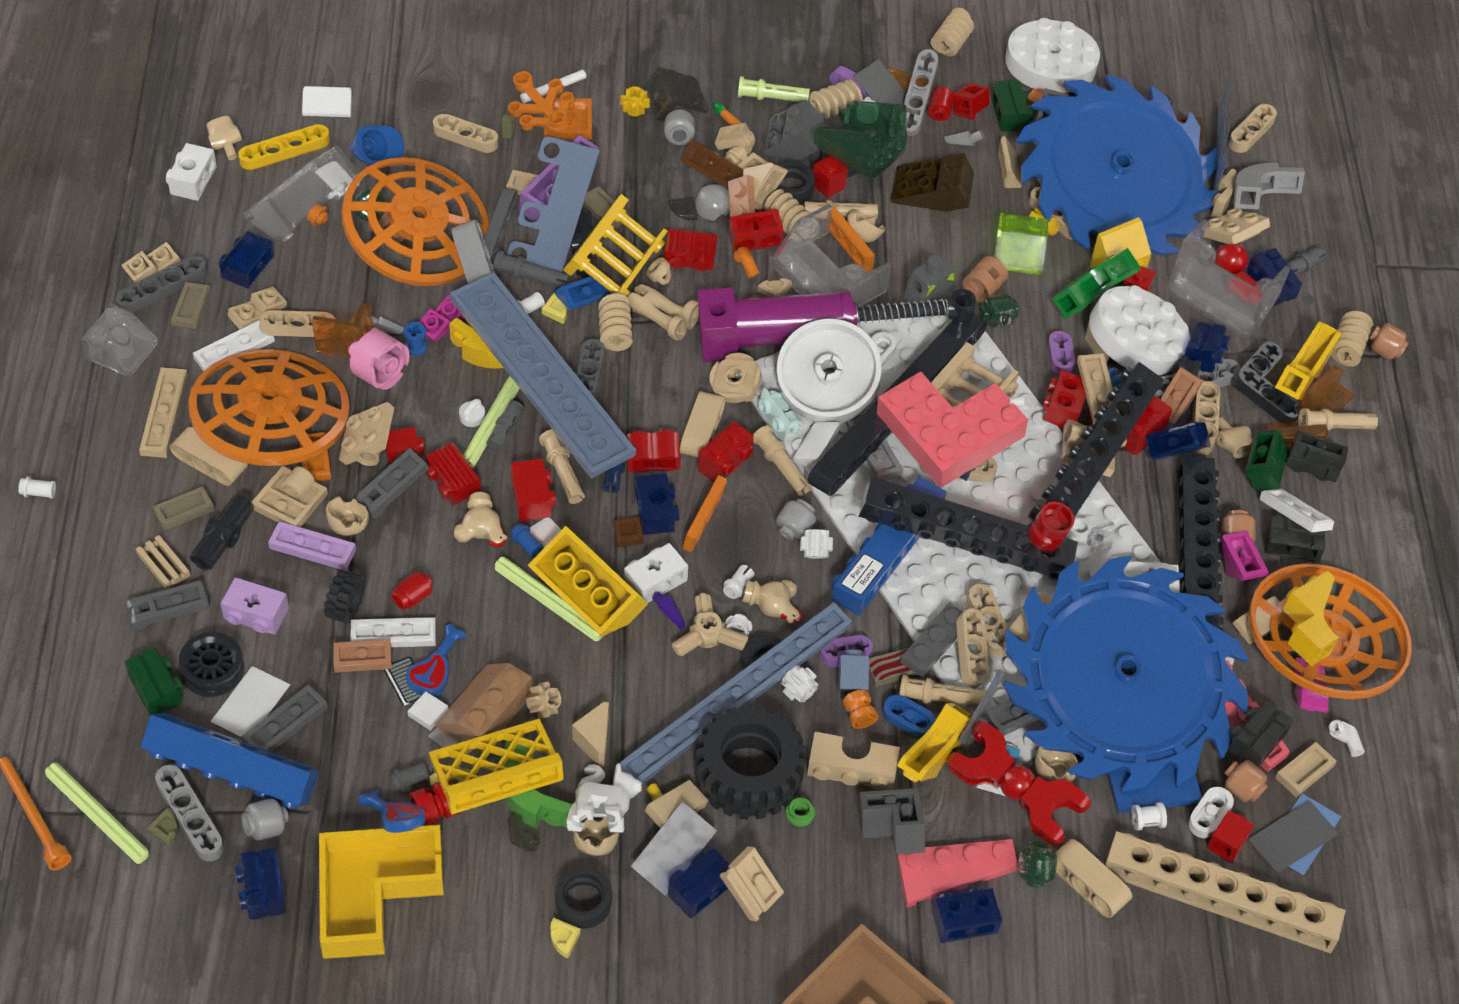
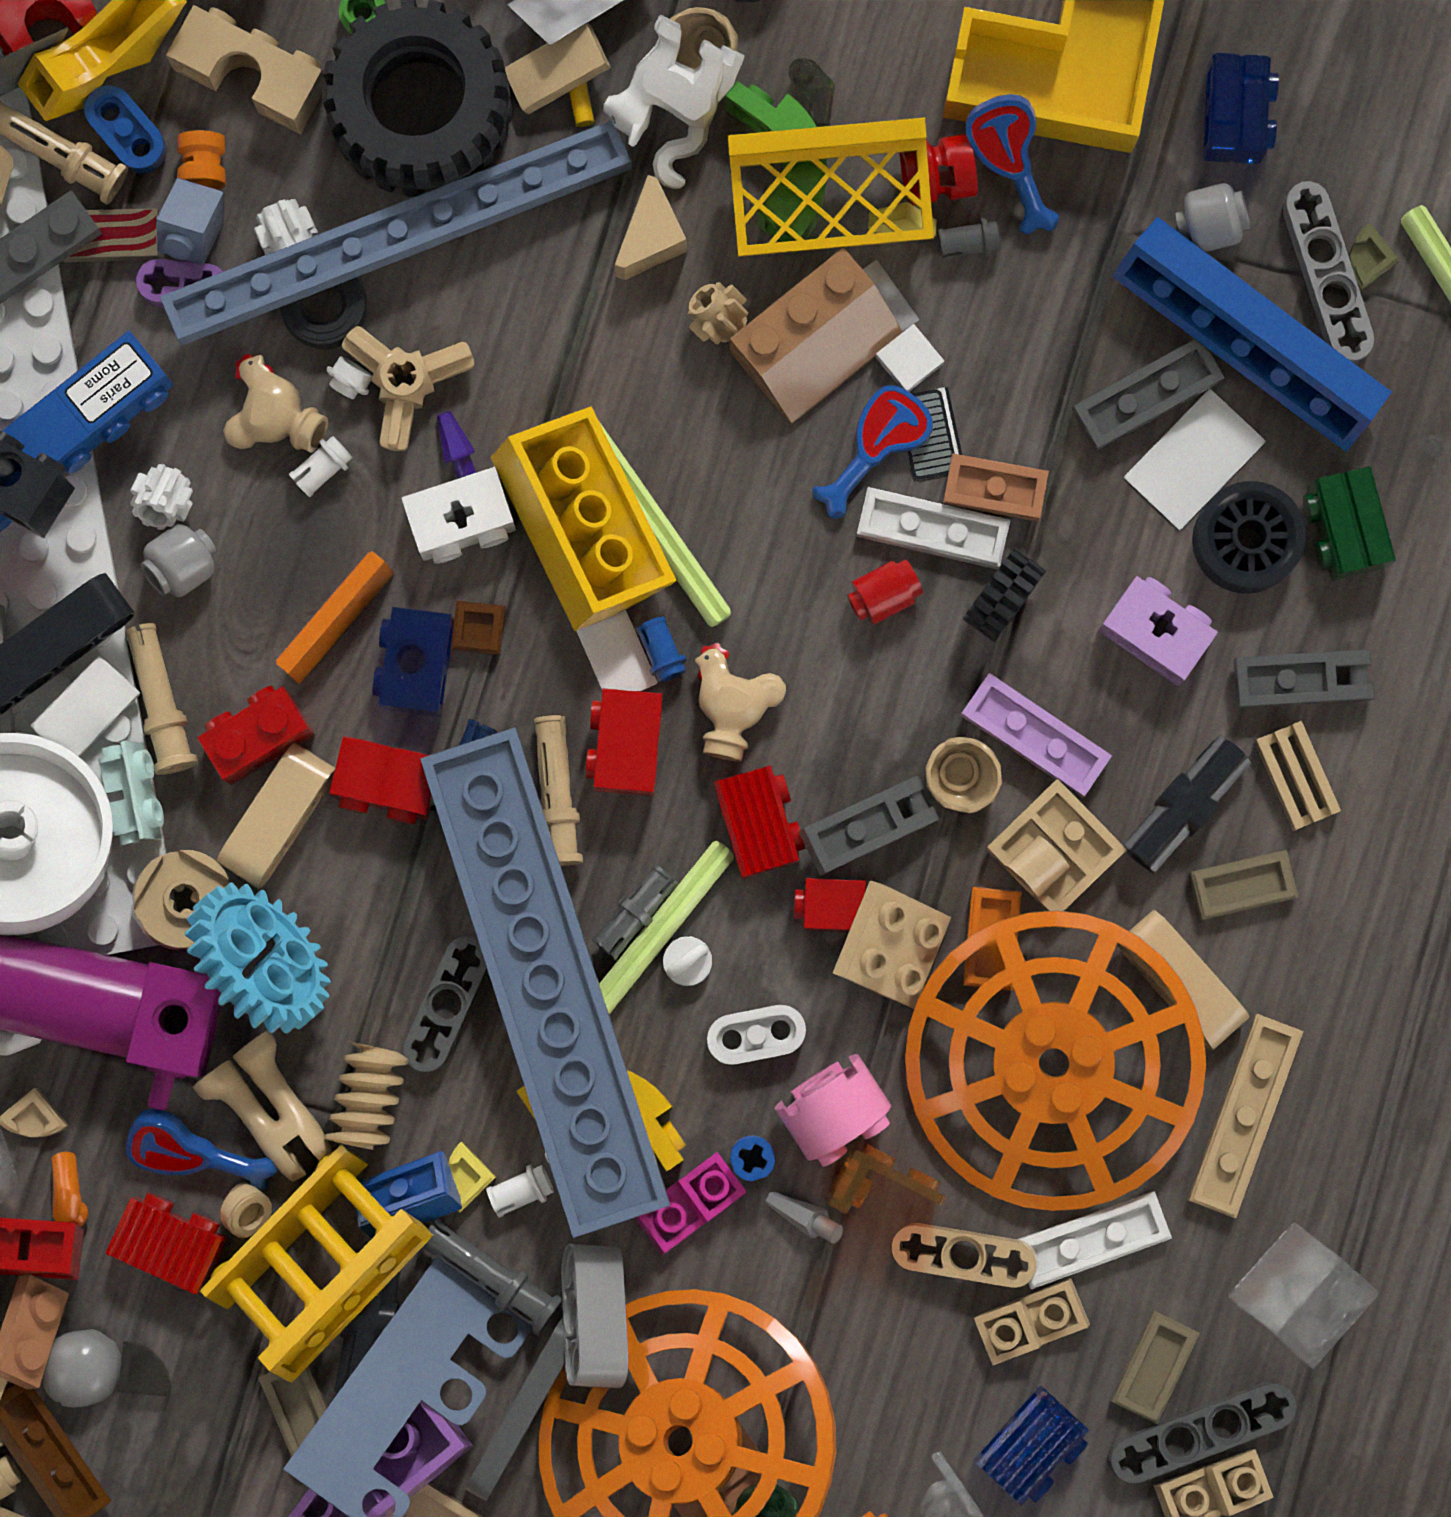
camera: 160 degrees left, 30 degrees up
none -> blue piece [126,1108,277,1191]
none -> medium azure gear [185,883,331,1034]
none -> white plate [707,1005,806,1065]

